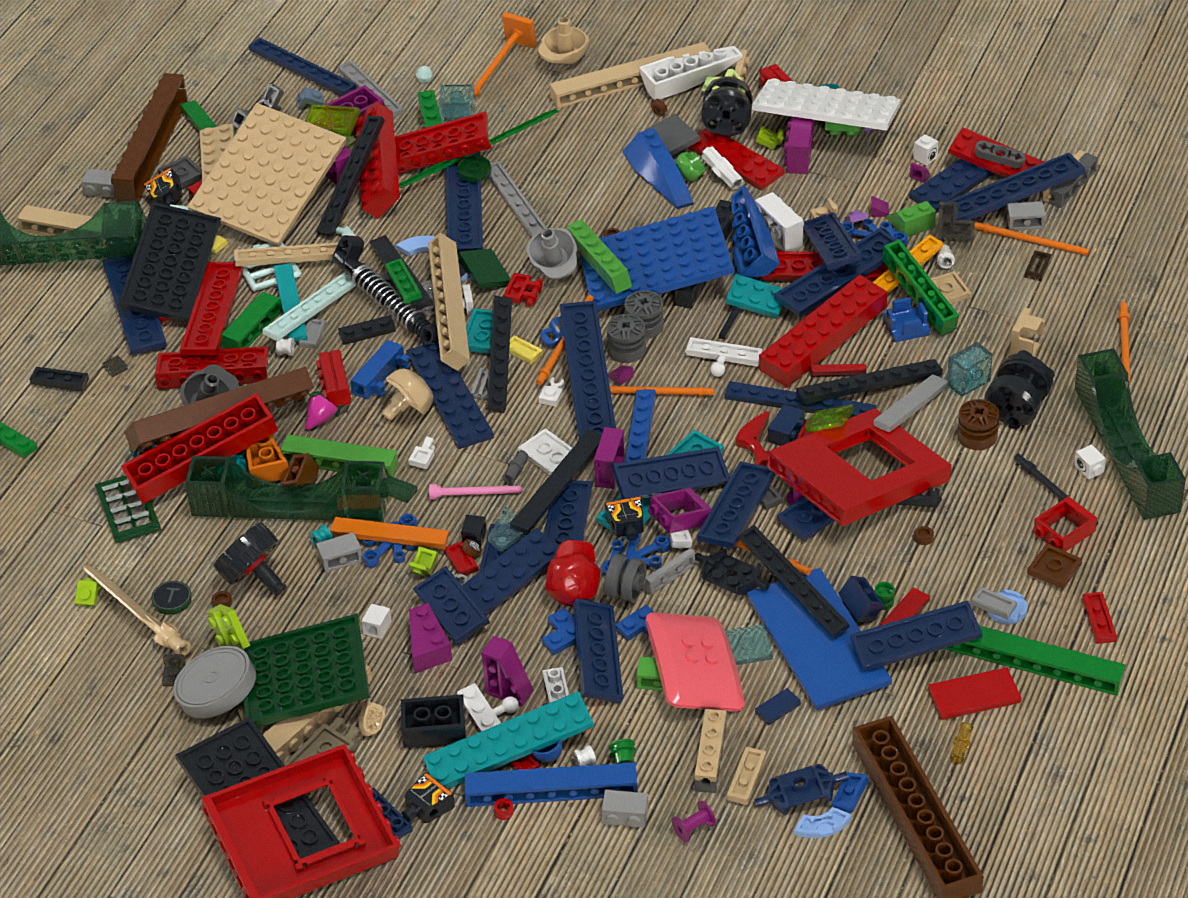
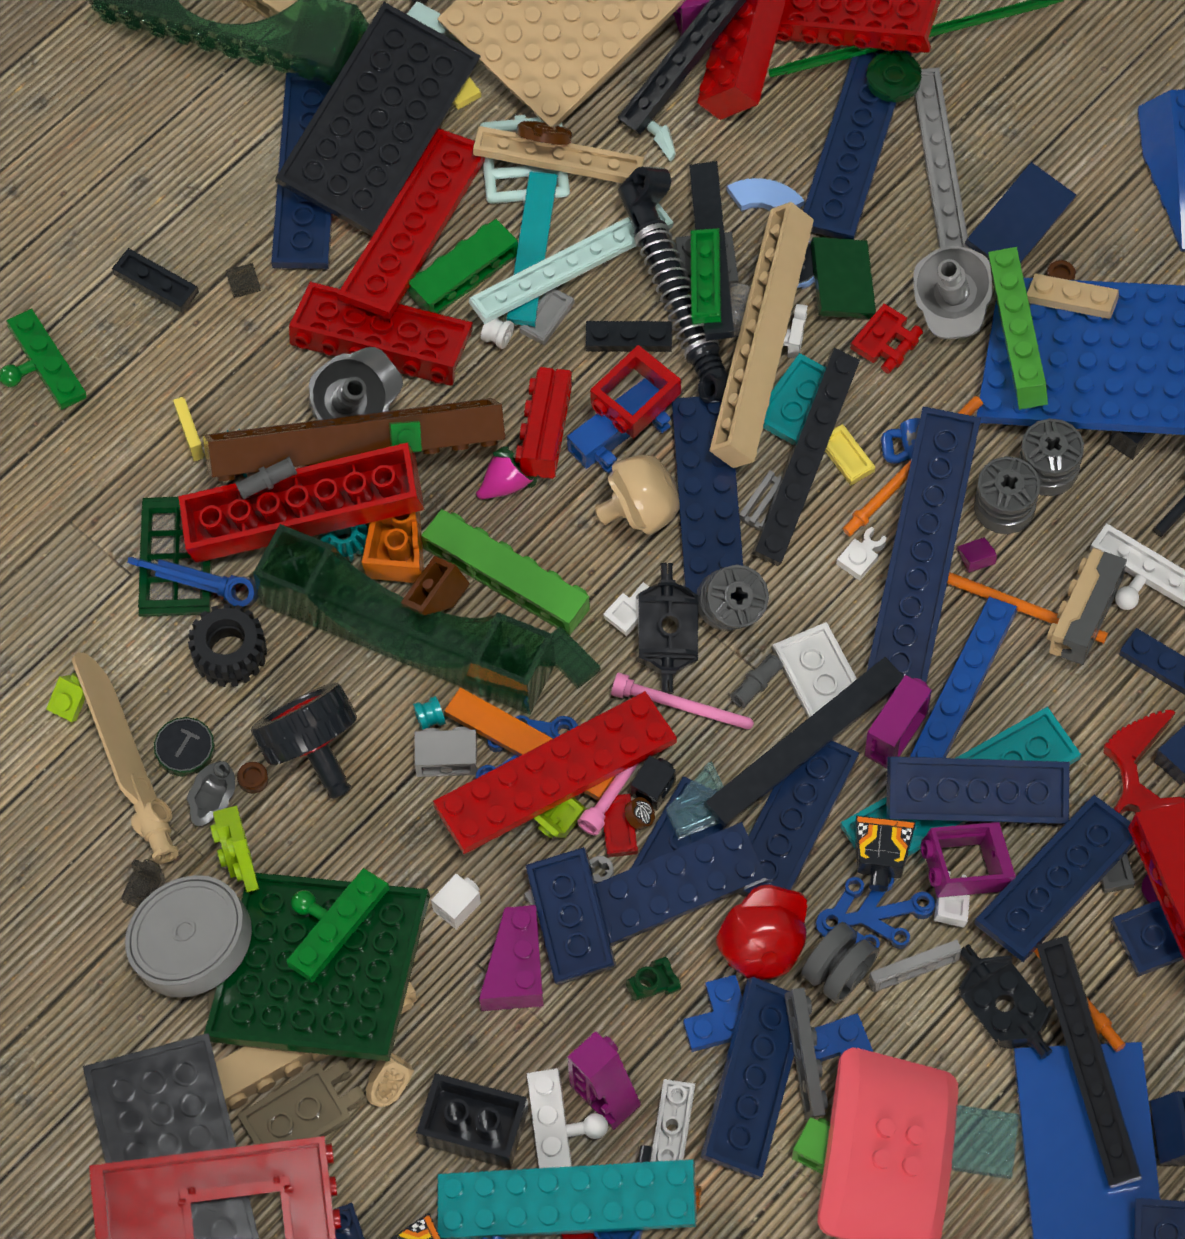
camera: 20 degrees right, 20 degrees up
none -> blue piece [127,557,260,607]
none -> light yellow tile [173,397,204,461]
none -> dark grey arm [187,761,235,826]
none -> black tyre [188,604,267,687]
none -> dark grey pin [235,457,297,500]
none -> green plate [286,868,389,983]
none -> green plate [389,421,422,452]
none -> red plate [433,691,677,854]
none -> reddish brown tile [516,121,572,145]
none -> bright pink piece [577,763,639,835]
none -> red window [590,345,681,439]
none -> dark green plate [625,956,681,1001]
none -> black plate [636,562,698,694]
none -> dark grey wheel [697,564,769,631]
none -> dark grey plate [784,988,828,1120]
none -> dark blue tile [965,162,1077,264]
none -> tan plate [1027,274,1119,319]
none -> piece [1047,548,1127,665]

